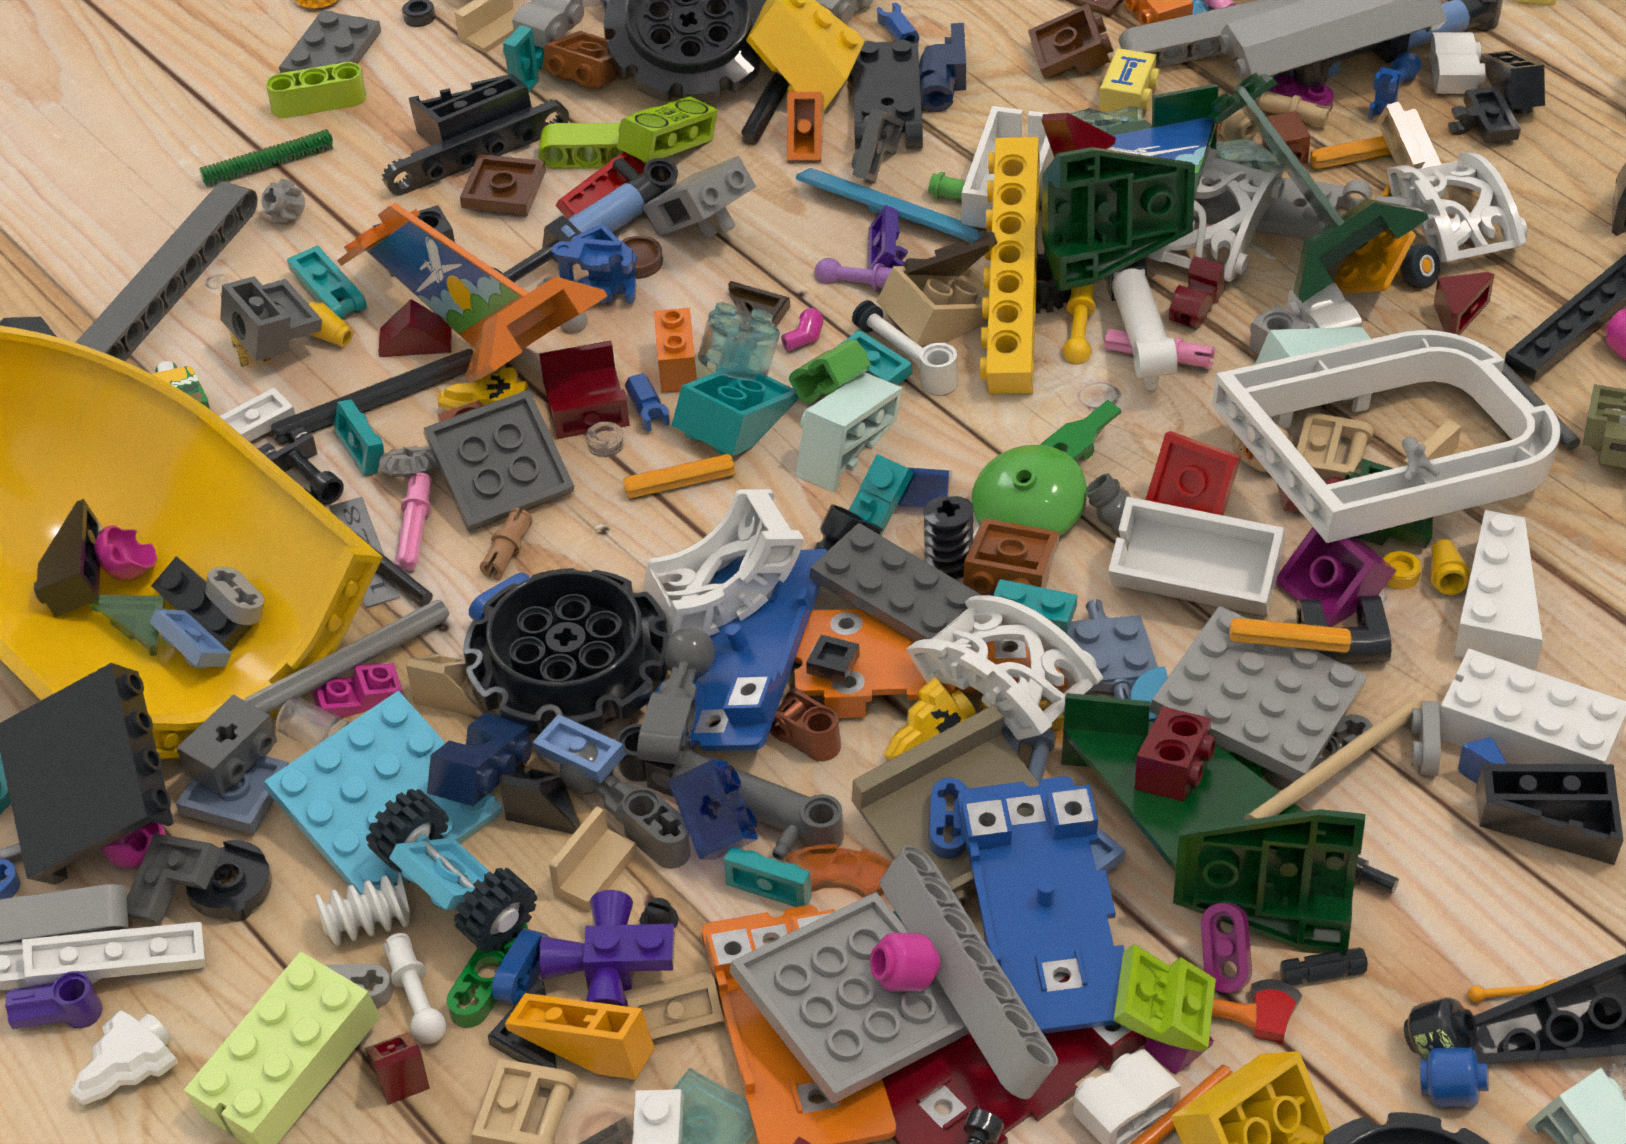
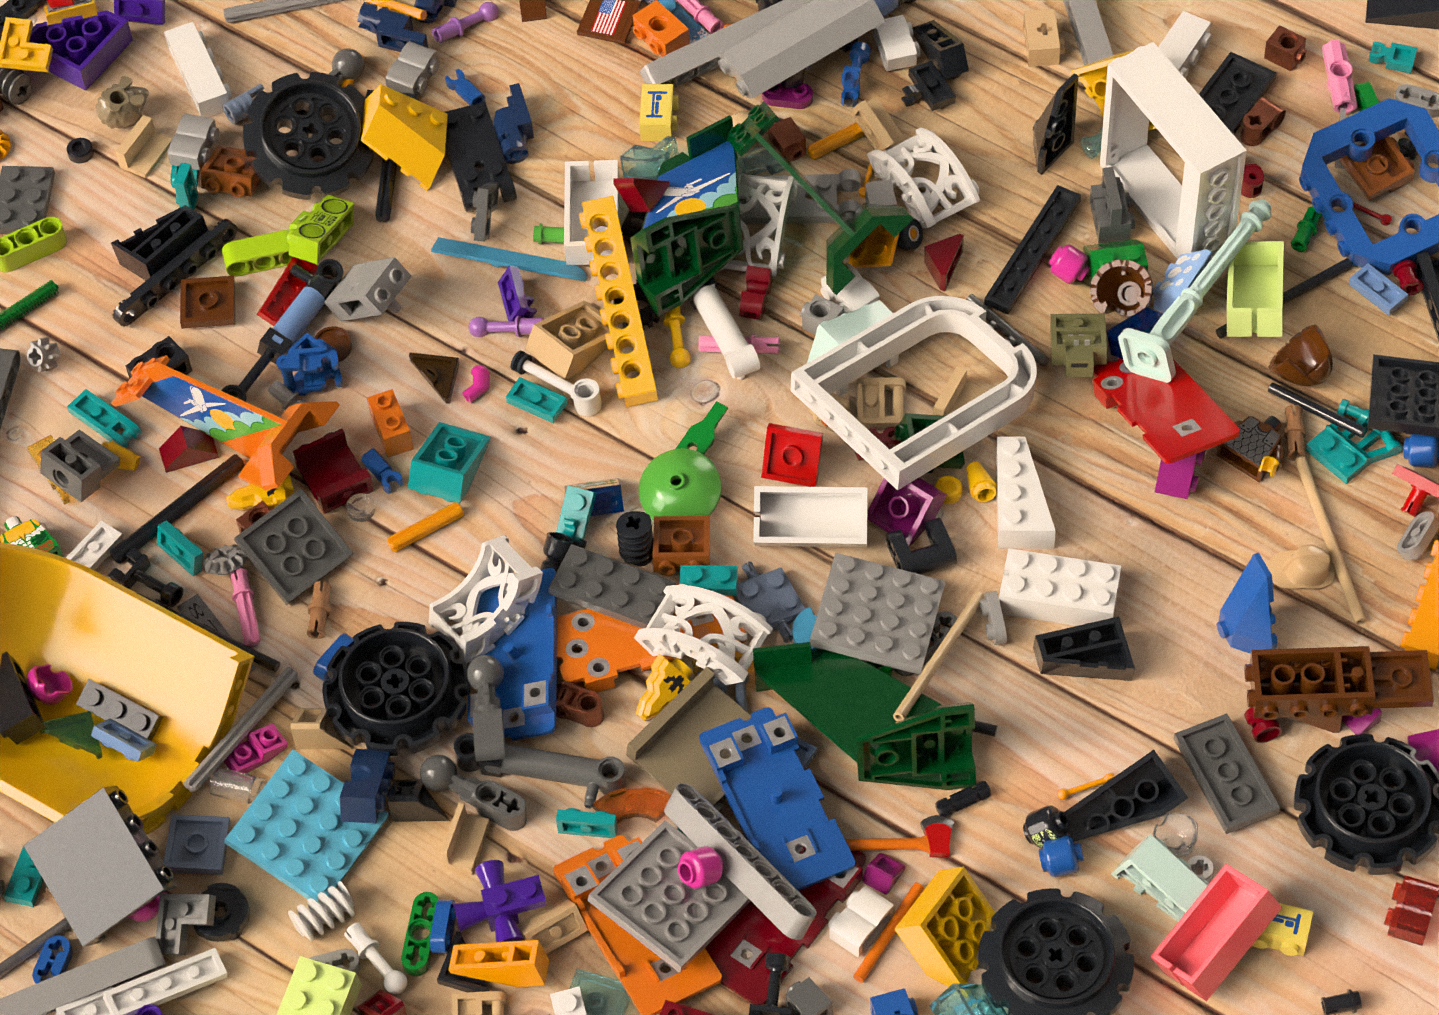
camera: 15 degrees left, 10 degrees up
dark grey brick [177,694,277,795] -> none
light grey beam [205,567,264,625] -> none
plate [366,789,537,953] -> none
medium blue plate [533,714,626,783] -> none
black piece [640,898,679,929] -> none
clear blue brick [668,760,758,860] -> none
clear light blue brick [698,302,780,381] -> none
orange slope [787,92,824,161] -> none
bright green brick [788,340,871,403] -> none
light aqua wedge [796,373,902,493] -> none
black plate [806,634,860,683] -> none
dark brown tile [904,231,998,276] -> none
blue beam [928,778,968,859] -> none
reddish brown plate [1028,4,1114,79] -> none
dark grey animal [1085,473,1131,537] -> none
lime slope [1114,944,1216,1052] -> none
dark red brick [1134,706,1216,802] -> none
magenta plate [1201,902,1252,993] -> none
light orange axle [1229,617,1351,653] -> none
tan pin [1259,91,1330,128] -> none
light grey bar [1402,436,1440,482] -> none
blue slope [1458,737,1507,784] -> none

